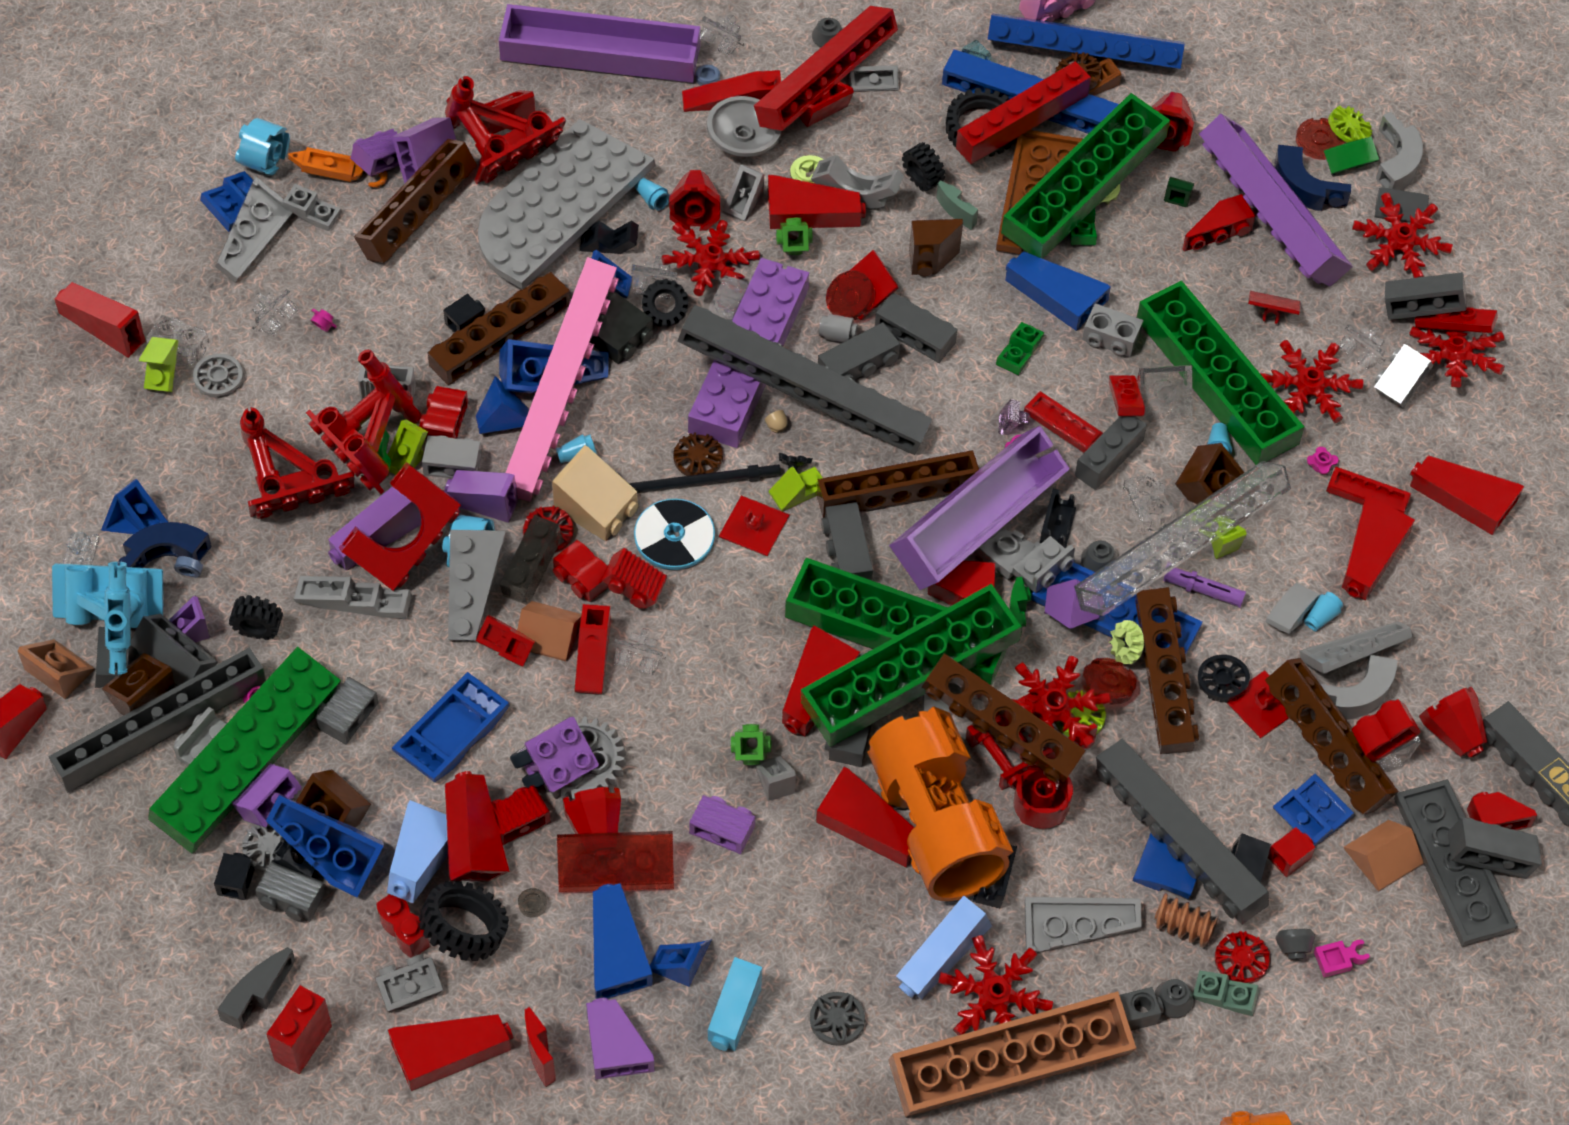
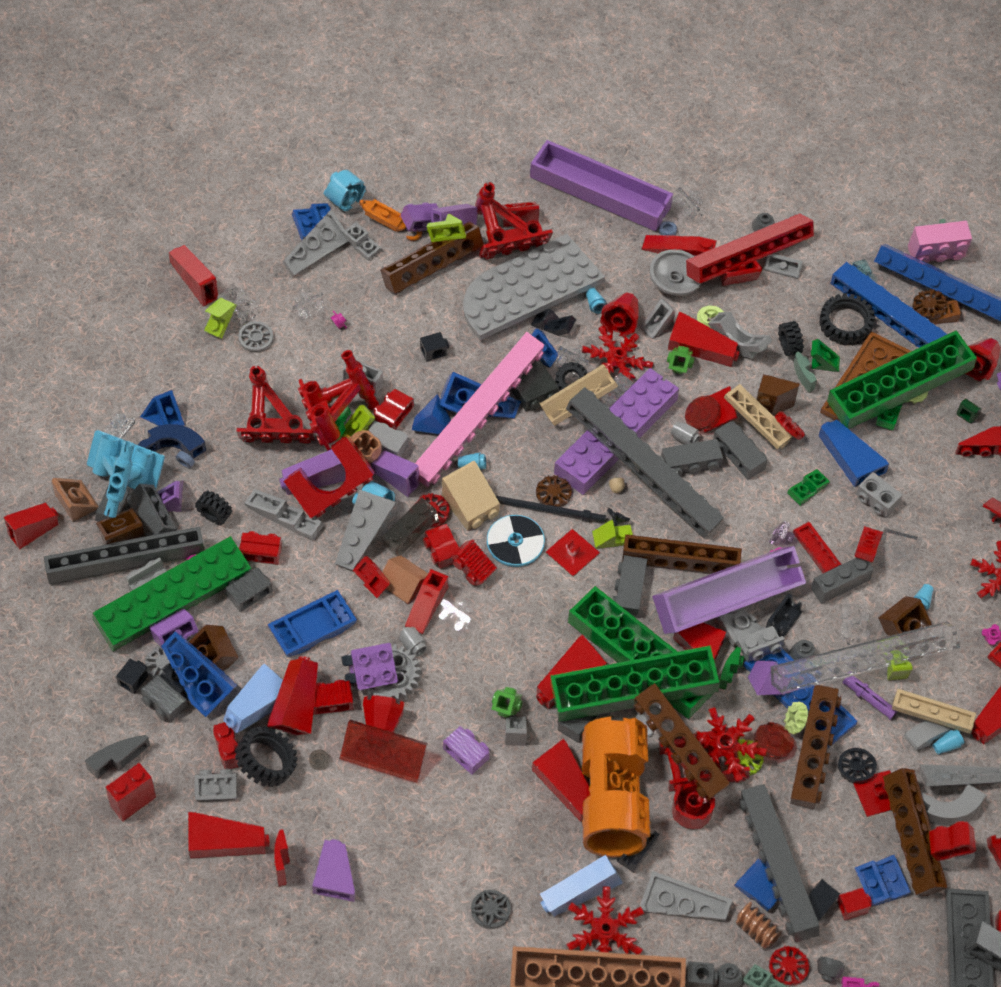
camera: 20 degrees right, 0 degrees up
reddish brown brick [427,272,571,386] -> none
blue slope [593,883,653,999] -> none
blue slope [650,939,712,987] -> none
medium azure slope [708,957,762,1051] -> none
red brick [956,61,1091,164] -> none
green brick [1136,280,1305,467] -> none
nougat slope [1344,820,1424,892] -> none
none -> red brick [239,531,282,565]
none -> nougat piece [349,430,382,464]
none -> light grey brick [399,627,427,657]
none -> lime slope [427,214,466,242]
none -> tan fence [540,364,618,426]
none -> tan fence [724,384,793,449]
none -> red wheel [775,411,805,440]
none -> green slope [811,339,840,372]
none -> tan fence [892,689,976,734]

